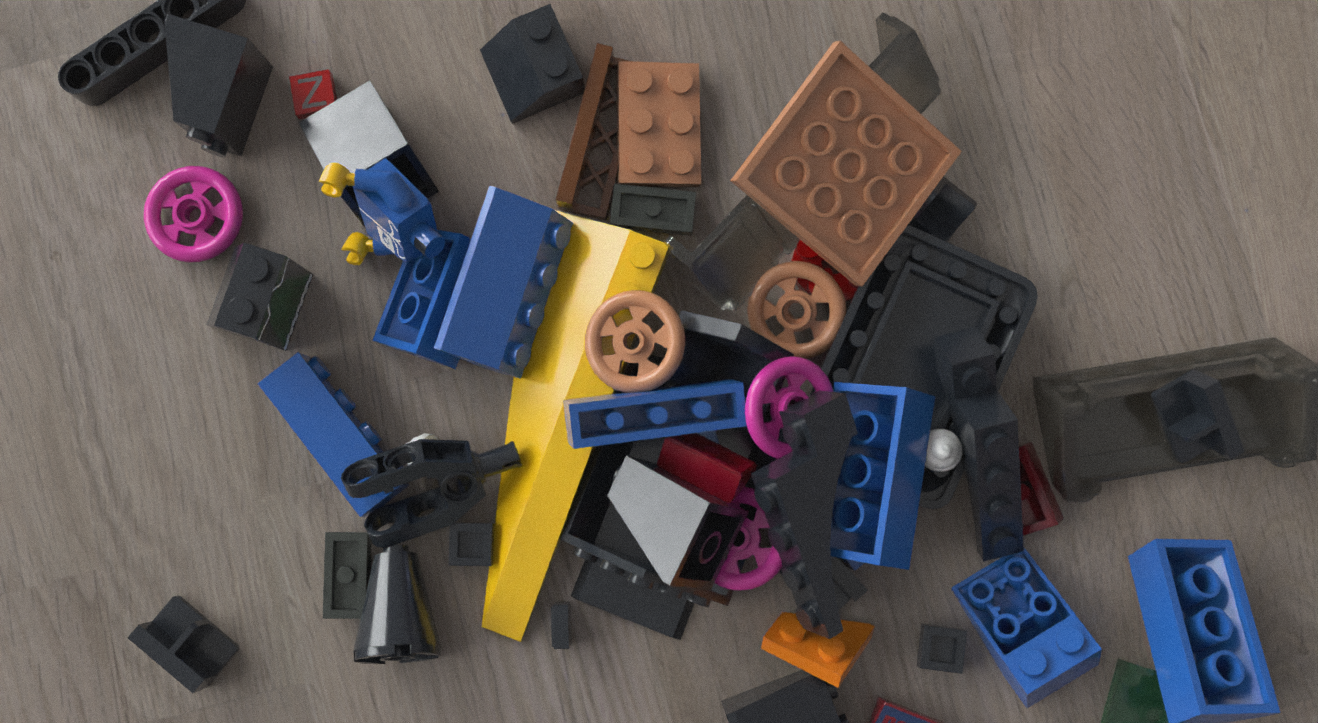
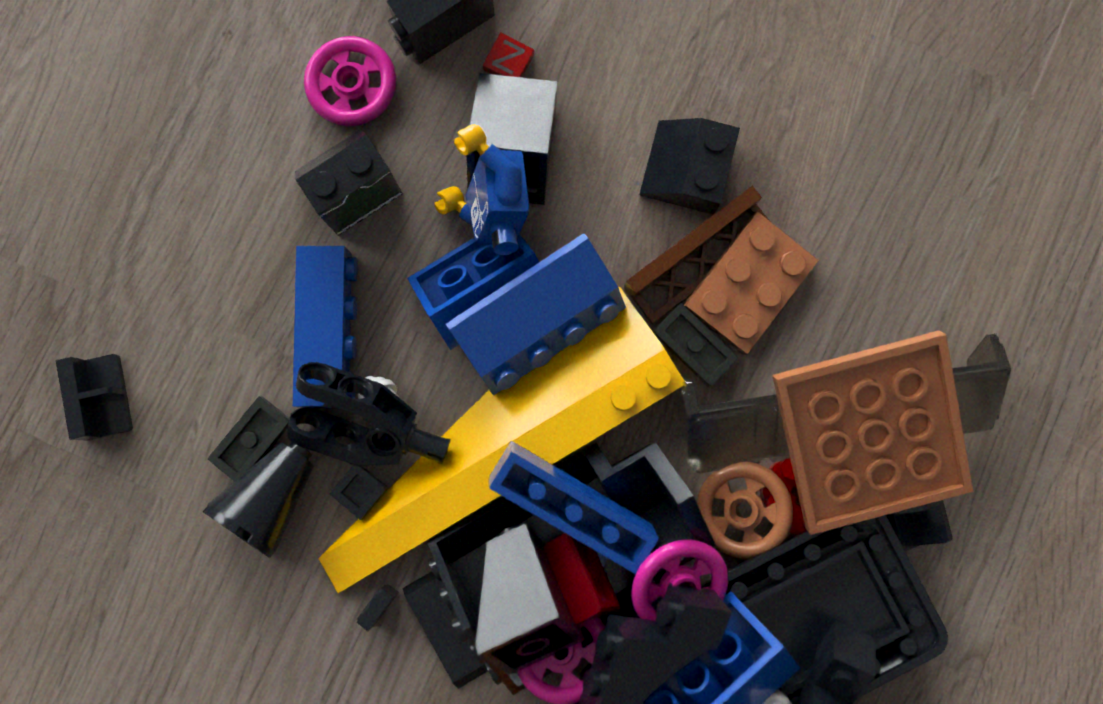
camera: 40 degrees right, 0 degrees up
nougat plate [585,290,685,393] -> none

